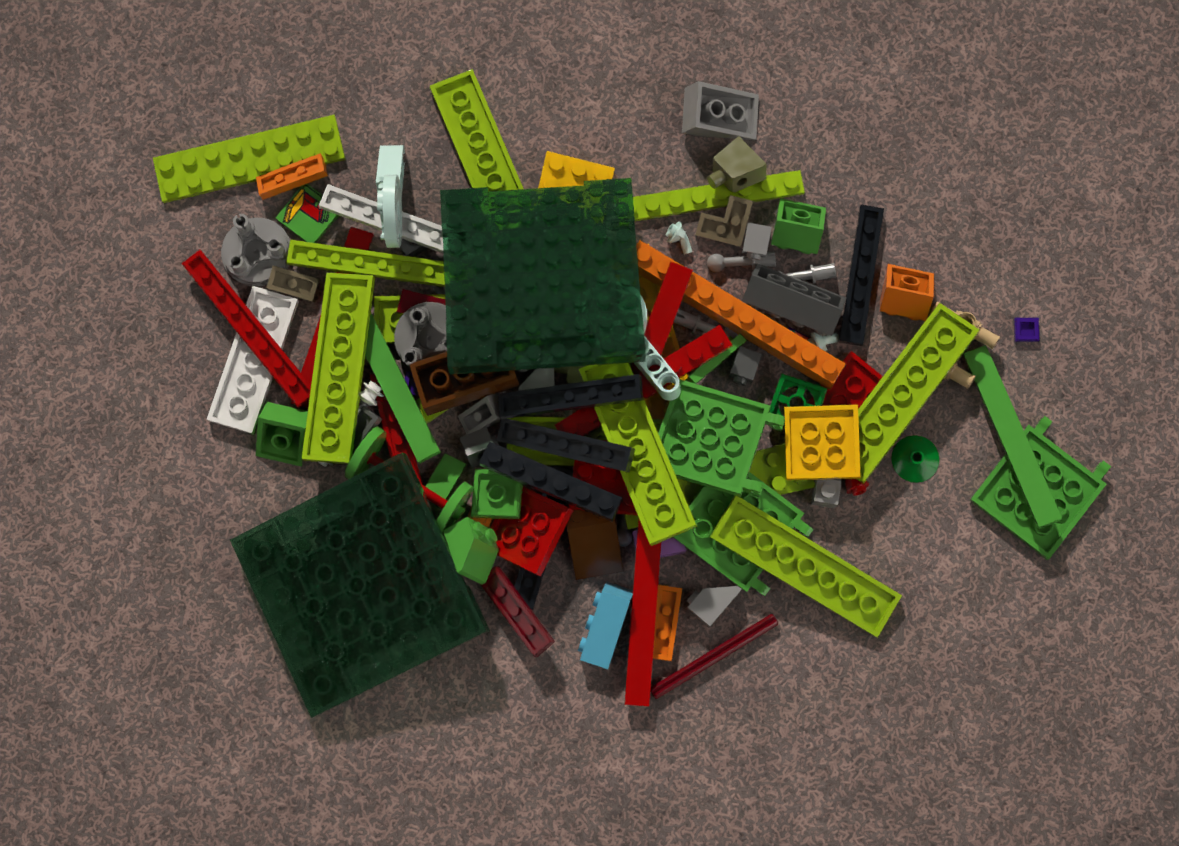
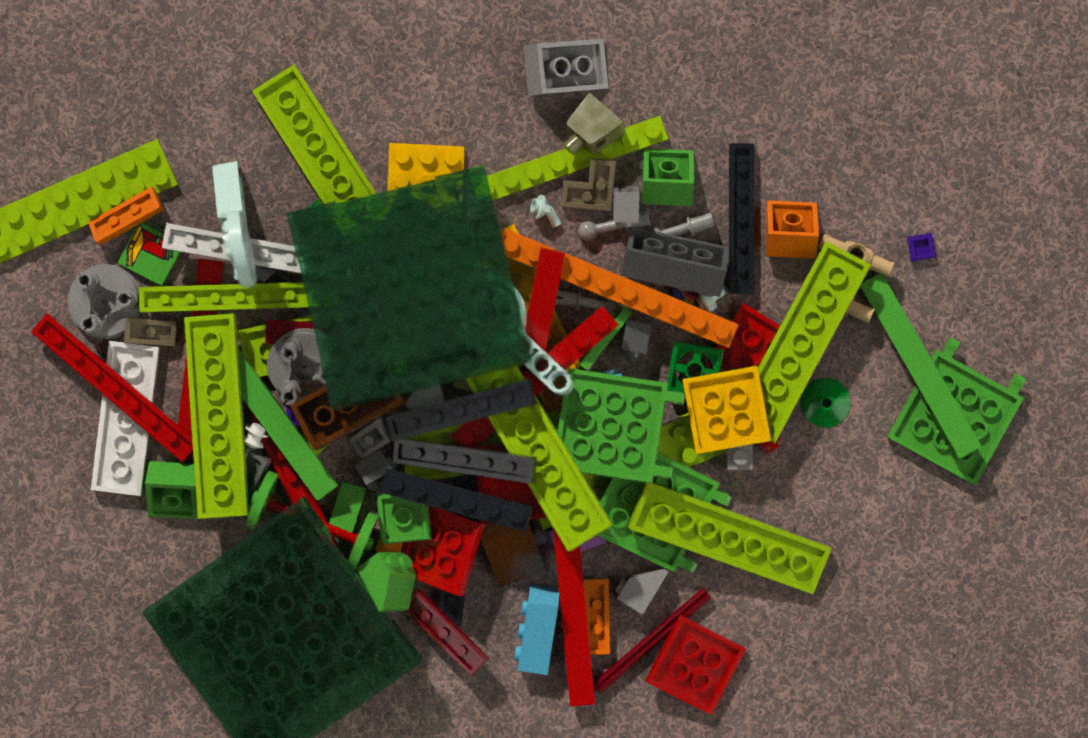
camera: 15 degrees left, 10 degrees up
none -> red plate [645,614,746,715]

